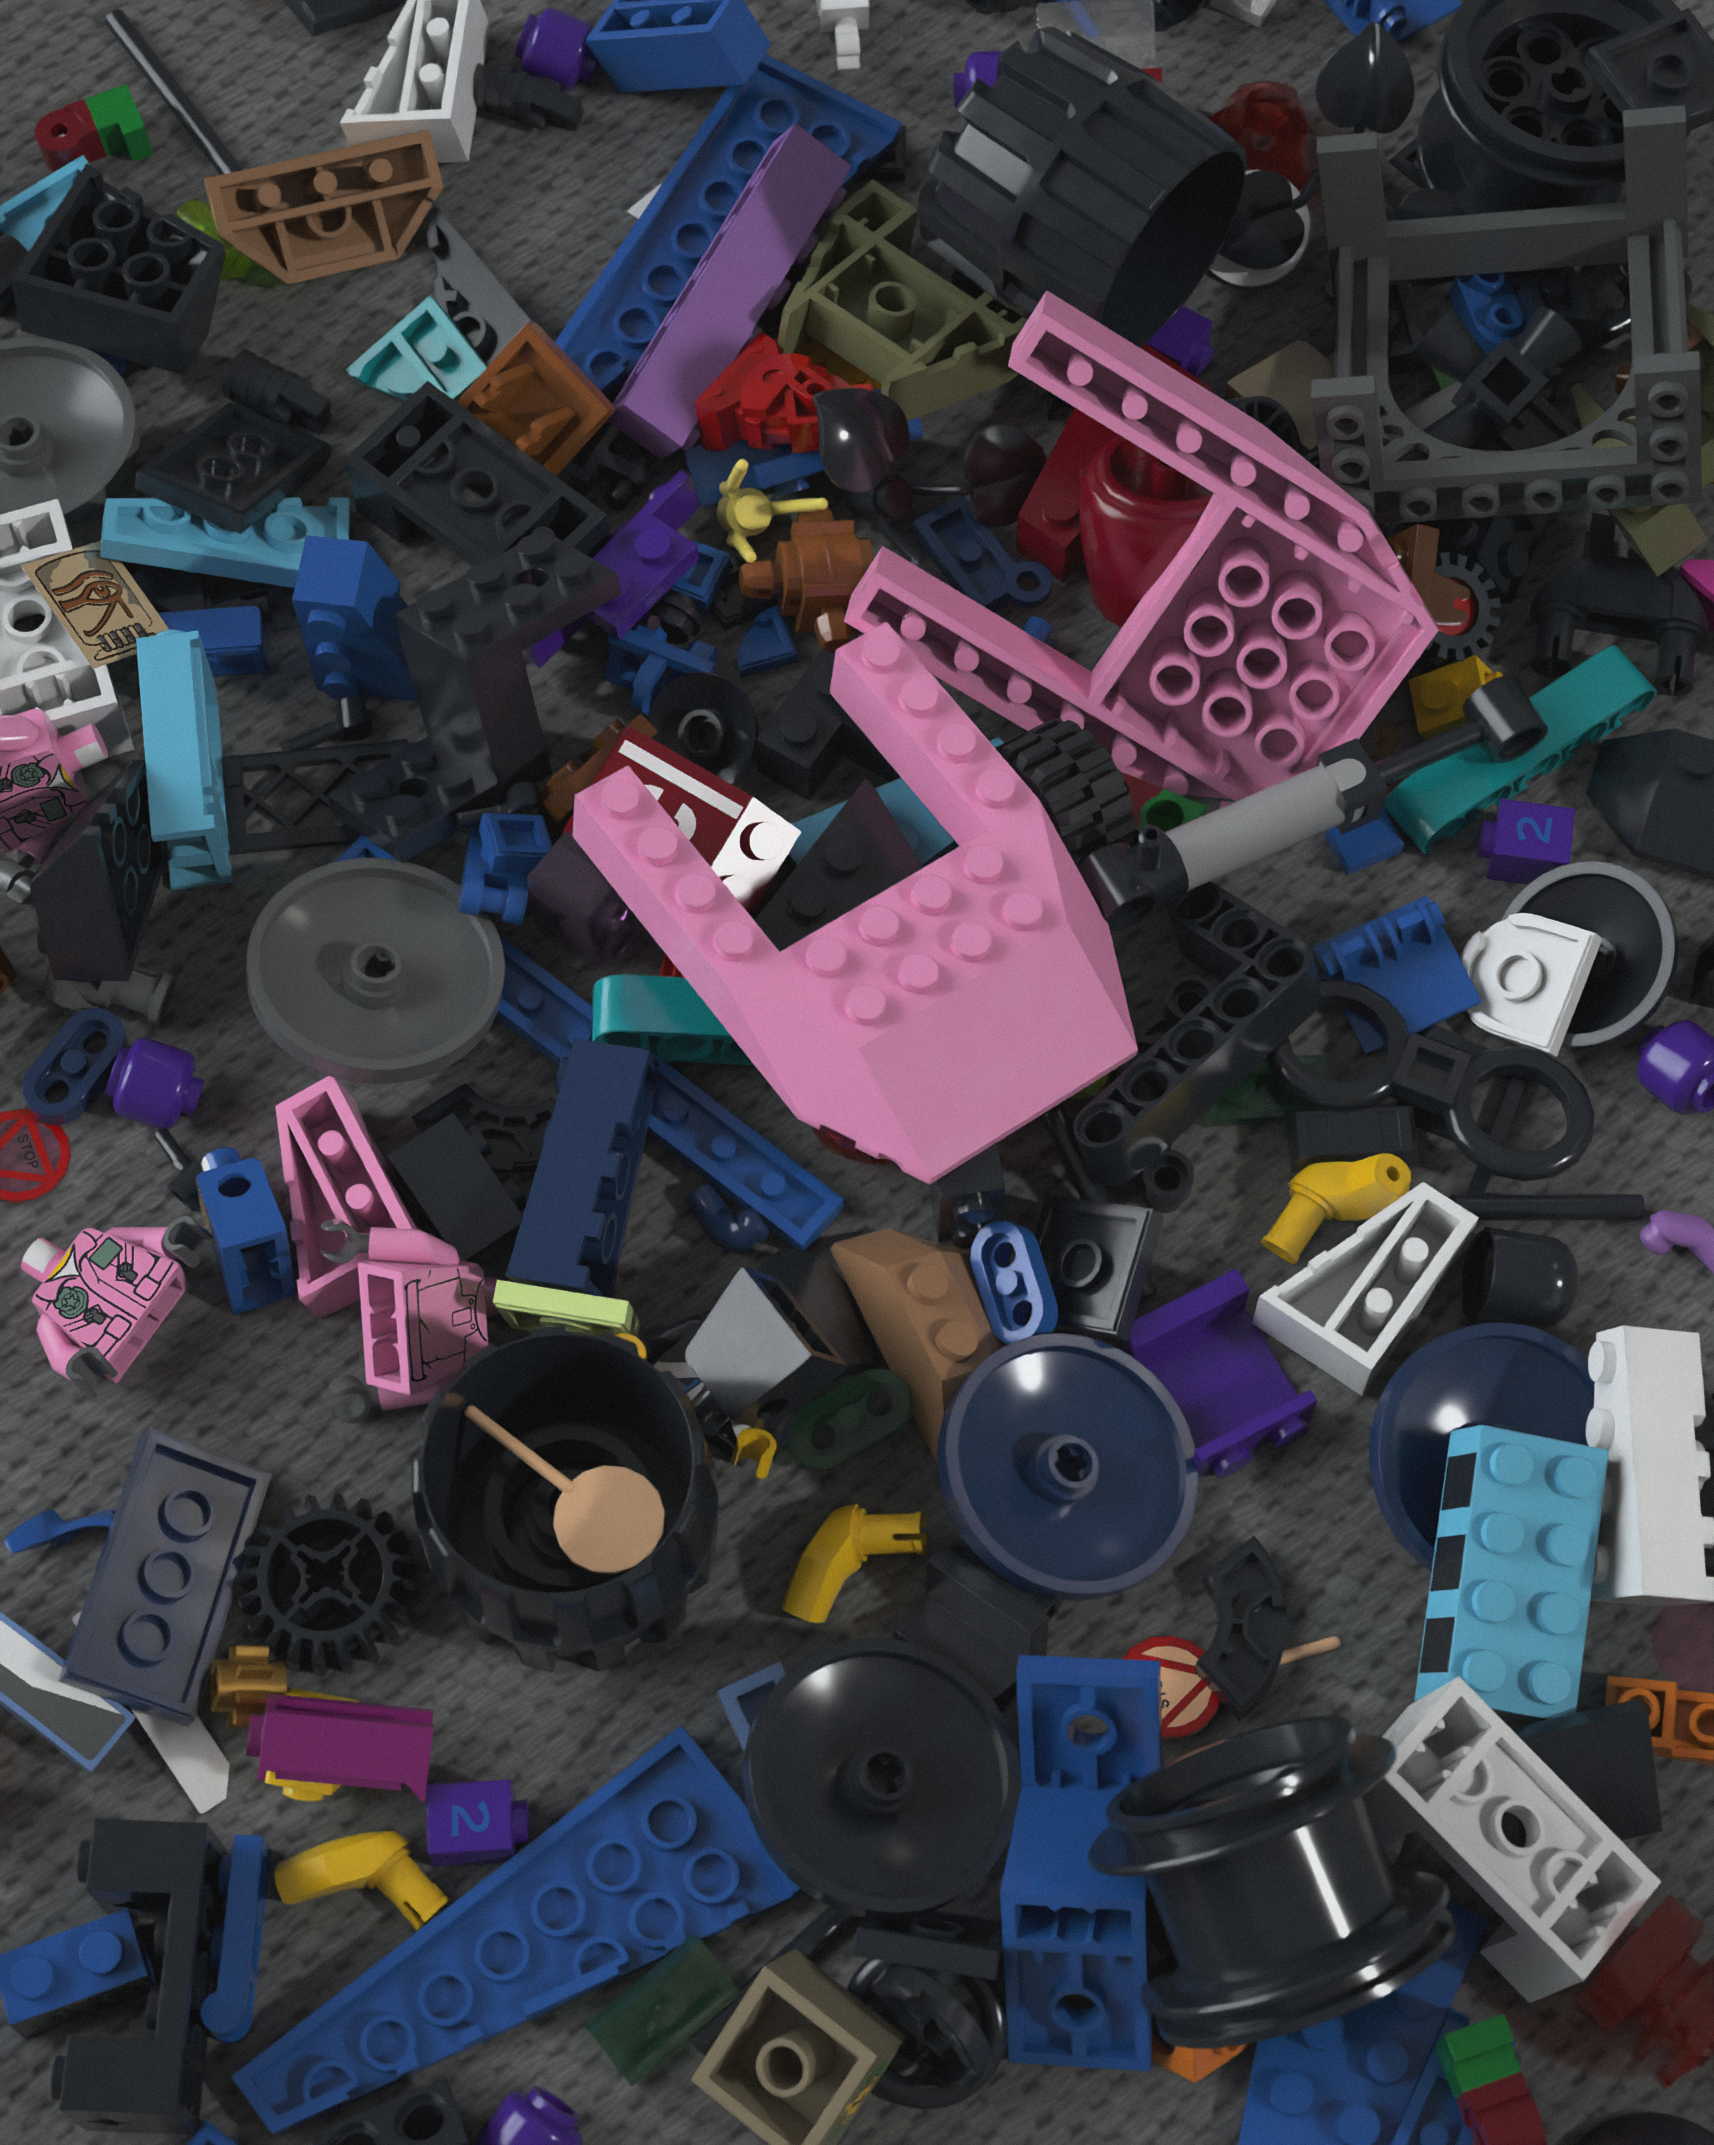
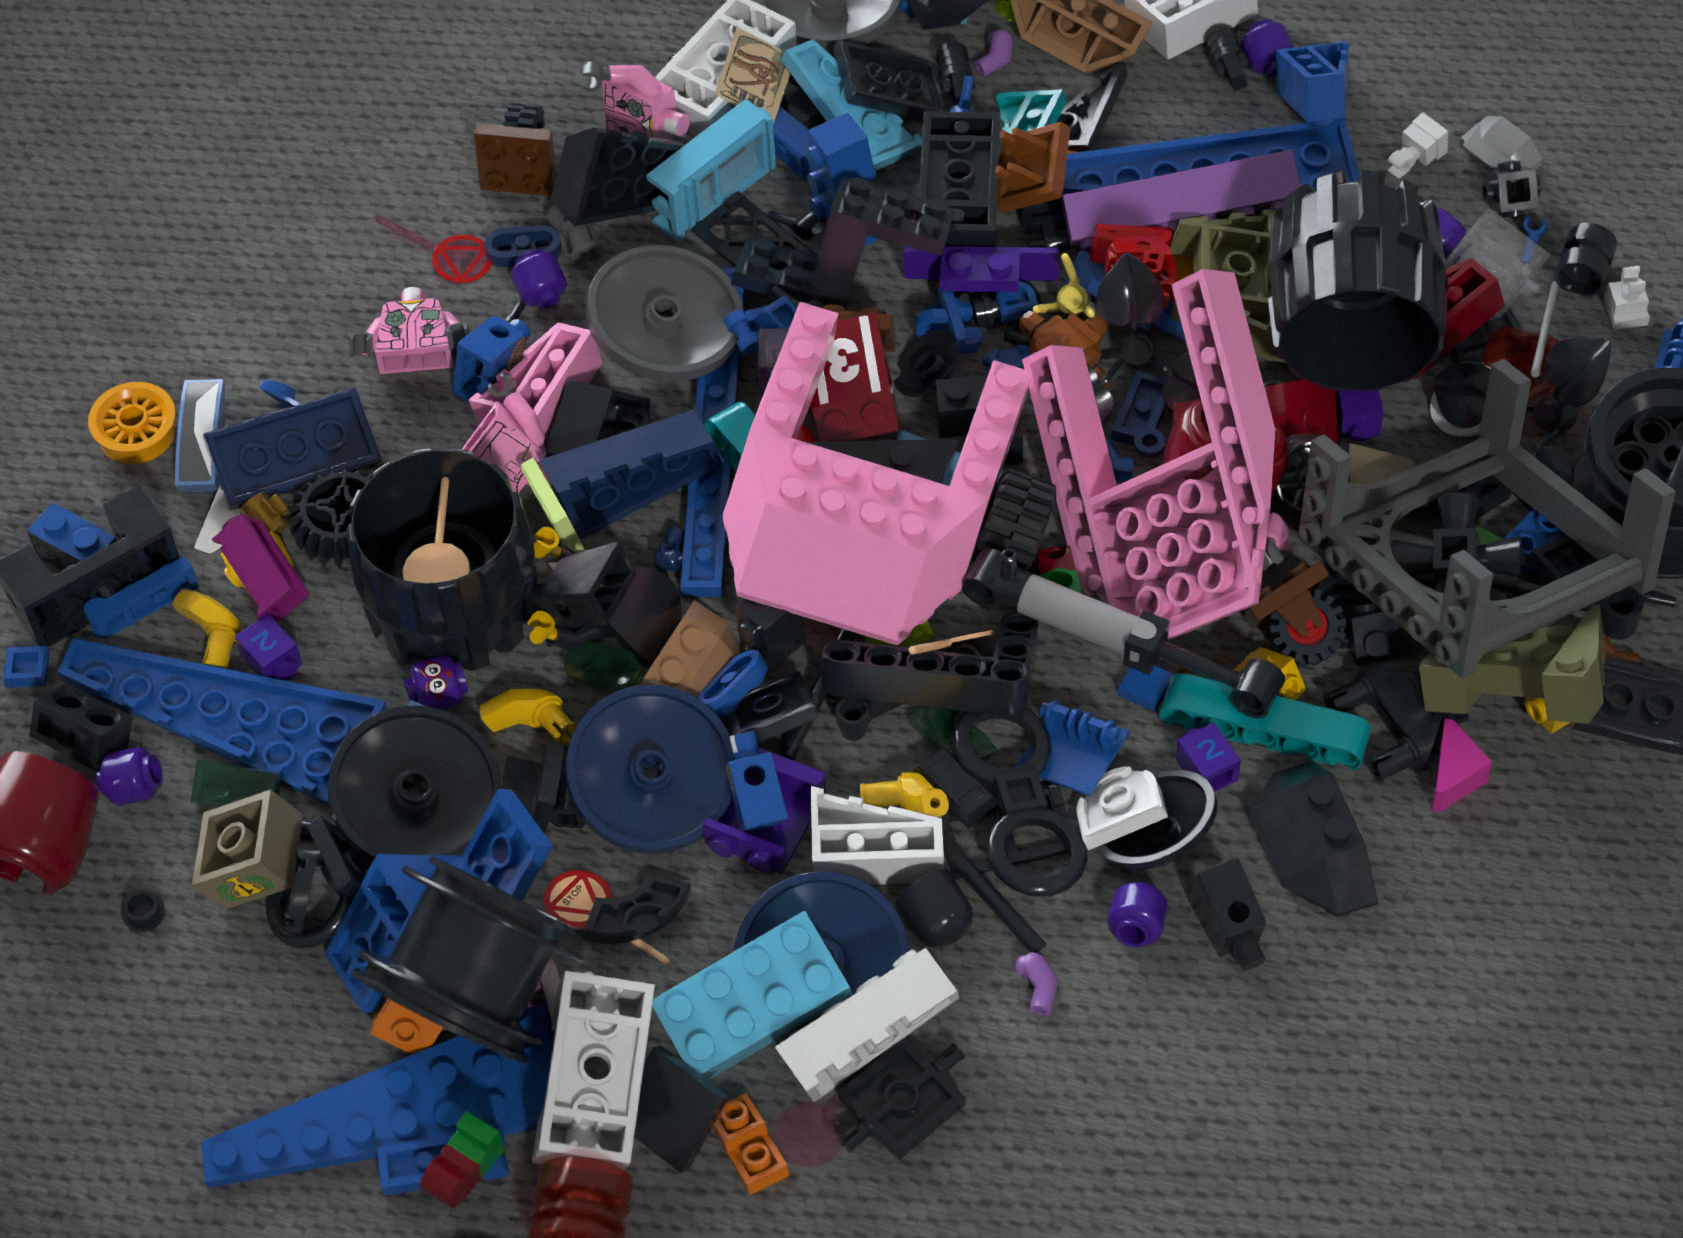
camera: 55 degrees right, 10 degrees down
none -> dark purple head [404,654,468,710]
none -> blue torso [726,731,788,832]
none -> light nougat piece [909,630,995,655]
none -> blue hand [950,75,974,112]
none -> medium lavender arm [974,29,1013,77]
none -> light grey axle [1531,281,1559,377]

